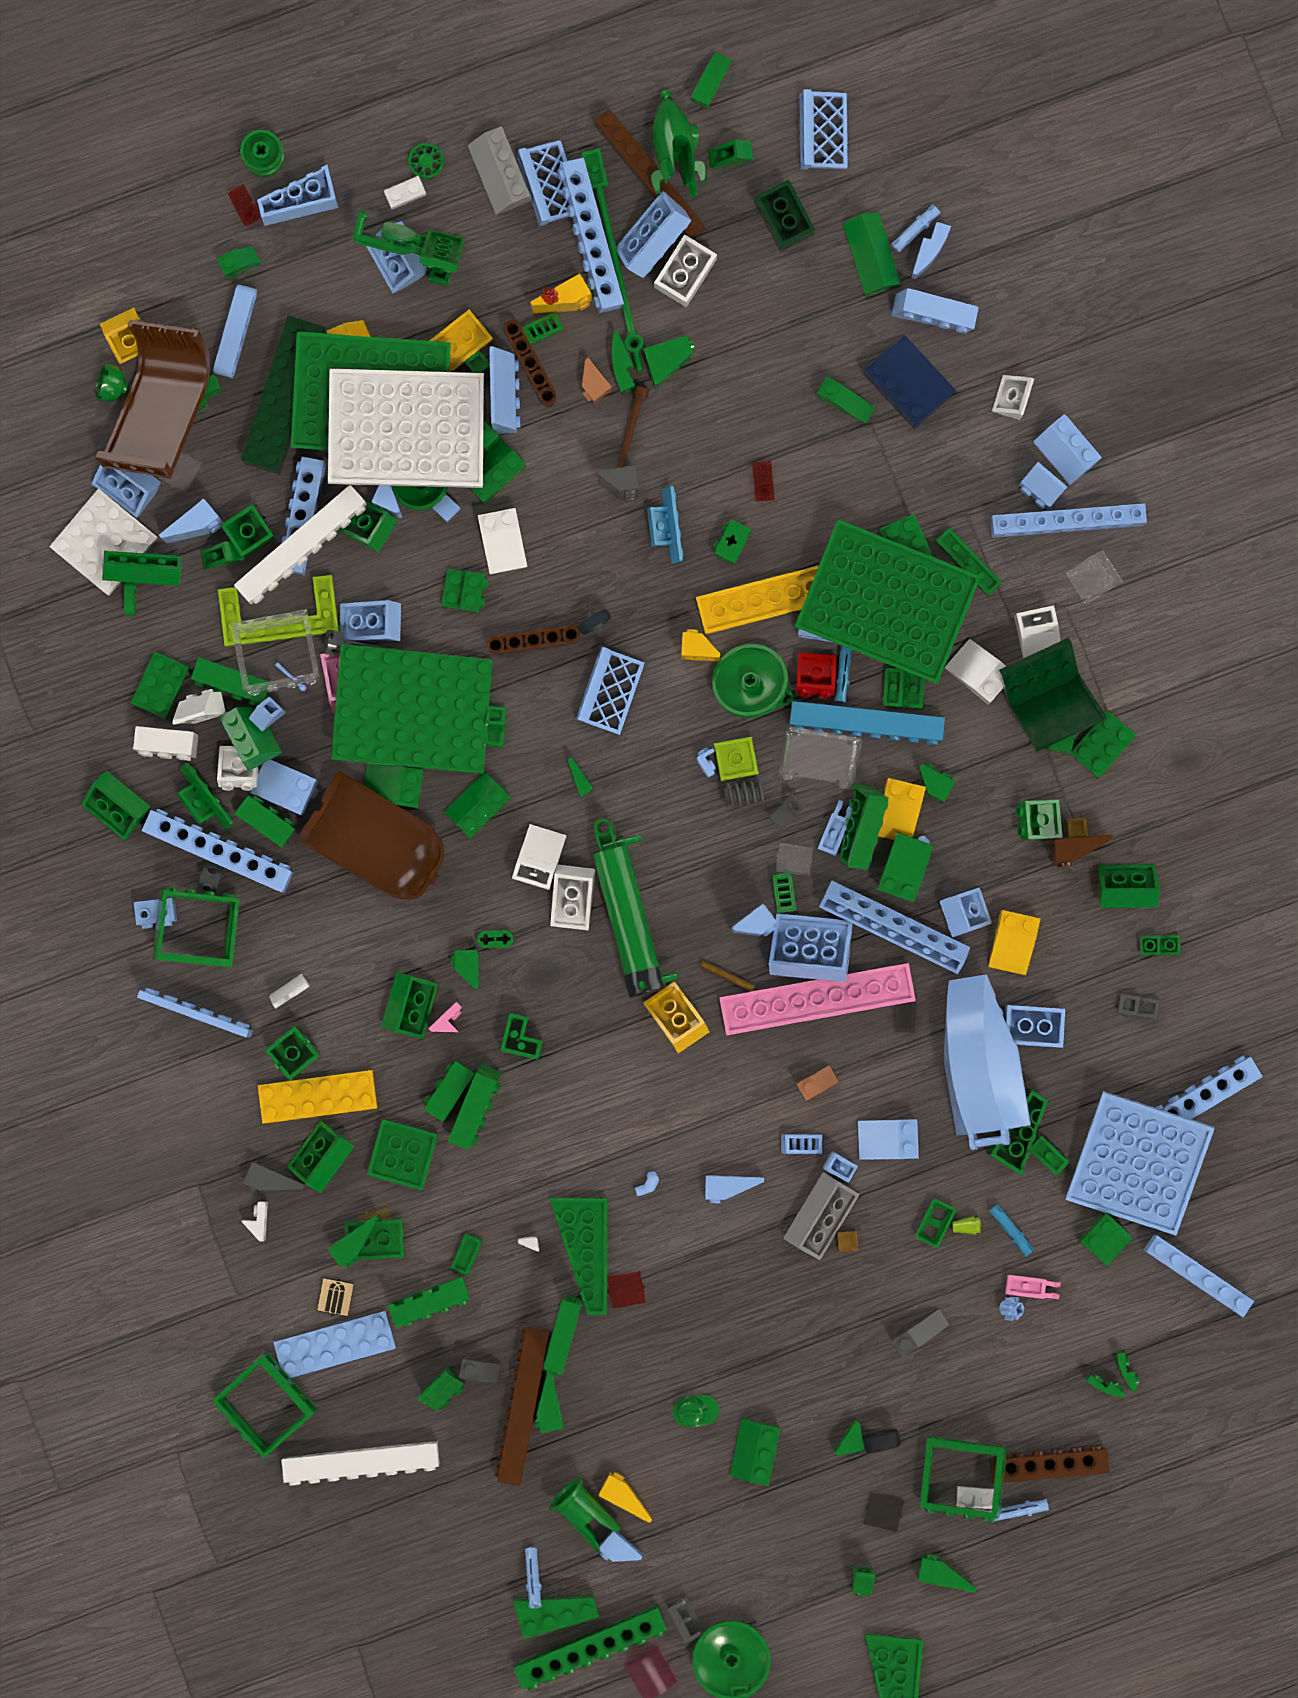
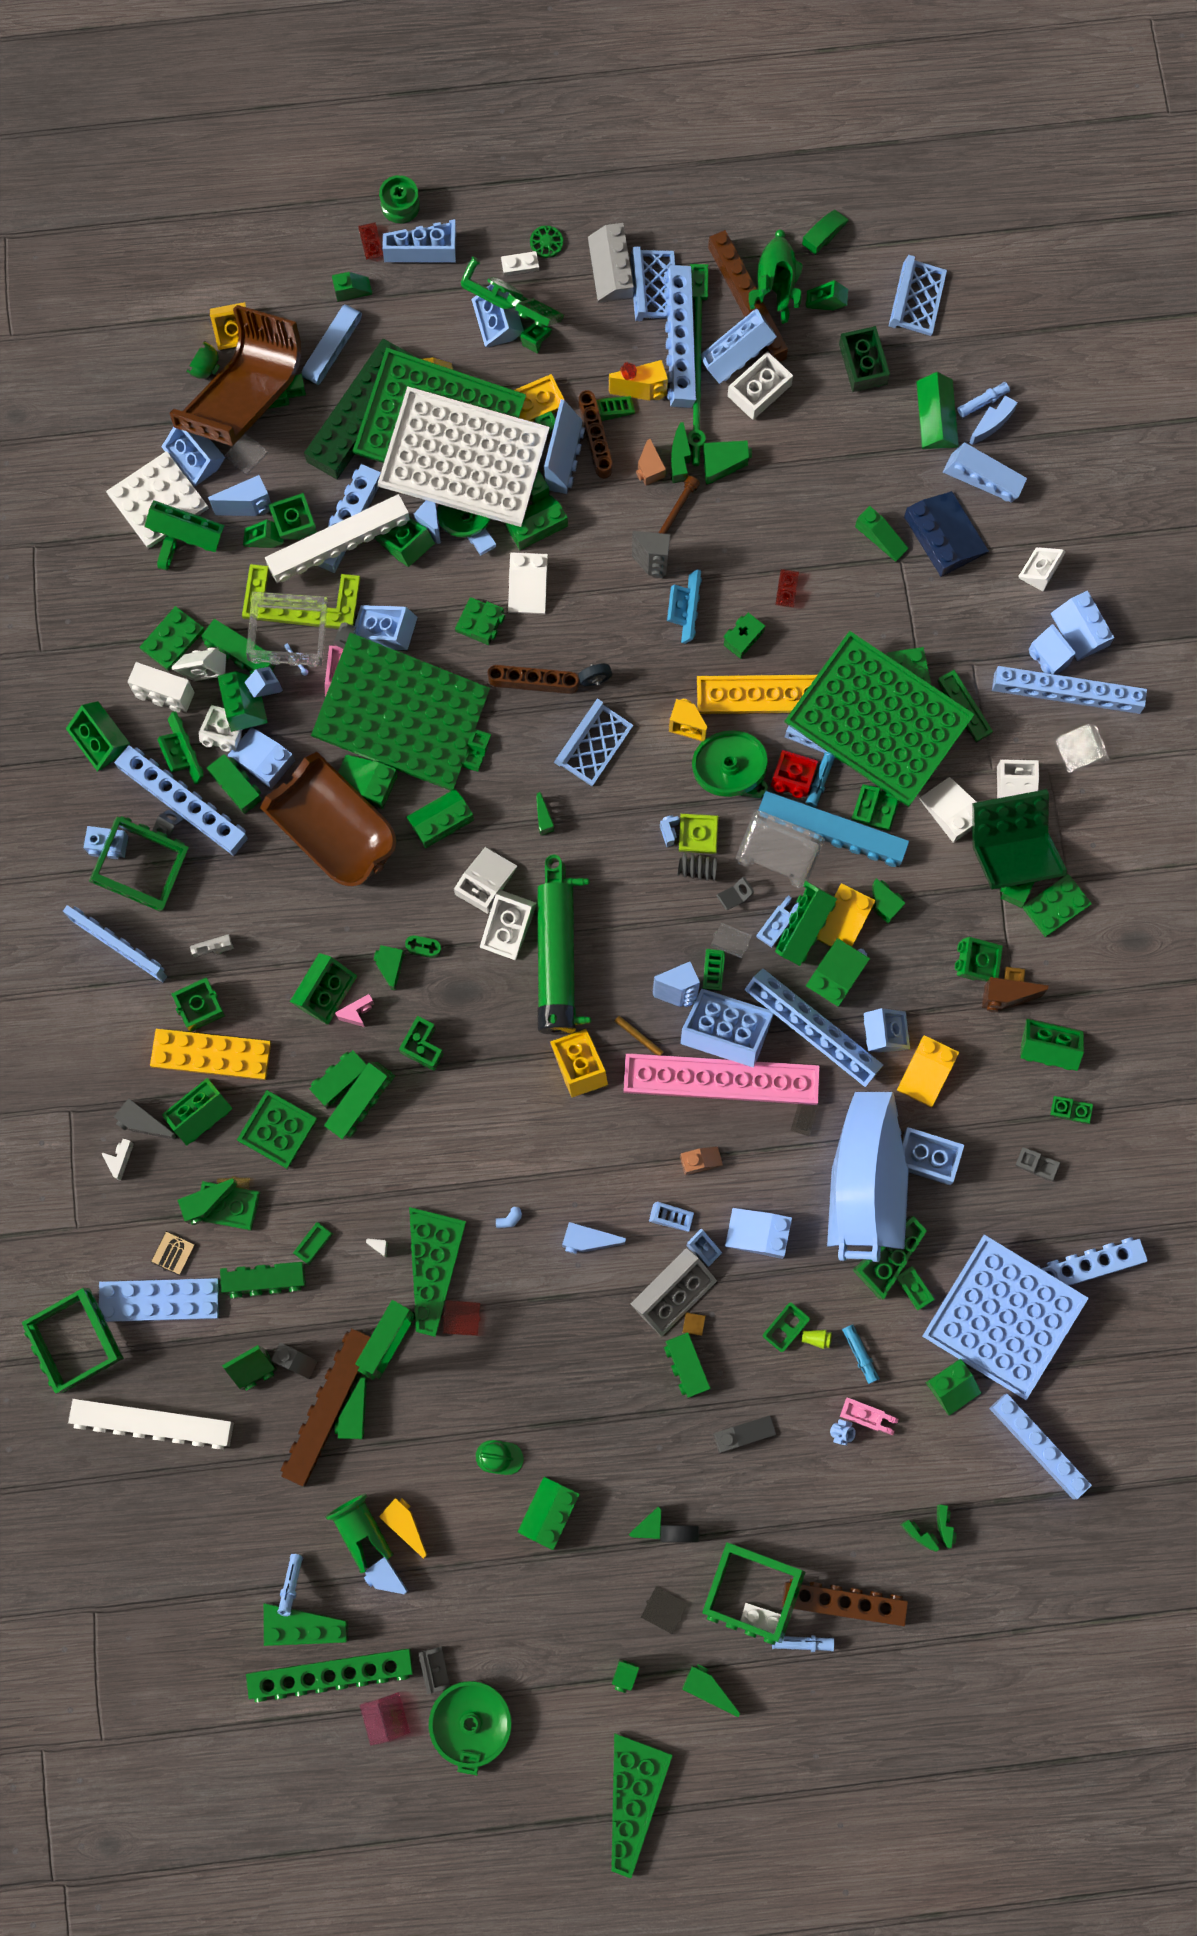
camera: 15 degrees right, 10 degrees down
none -> green brick [663,1333,710,1399]

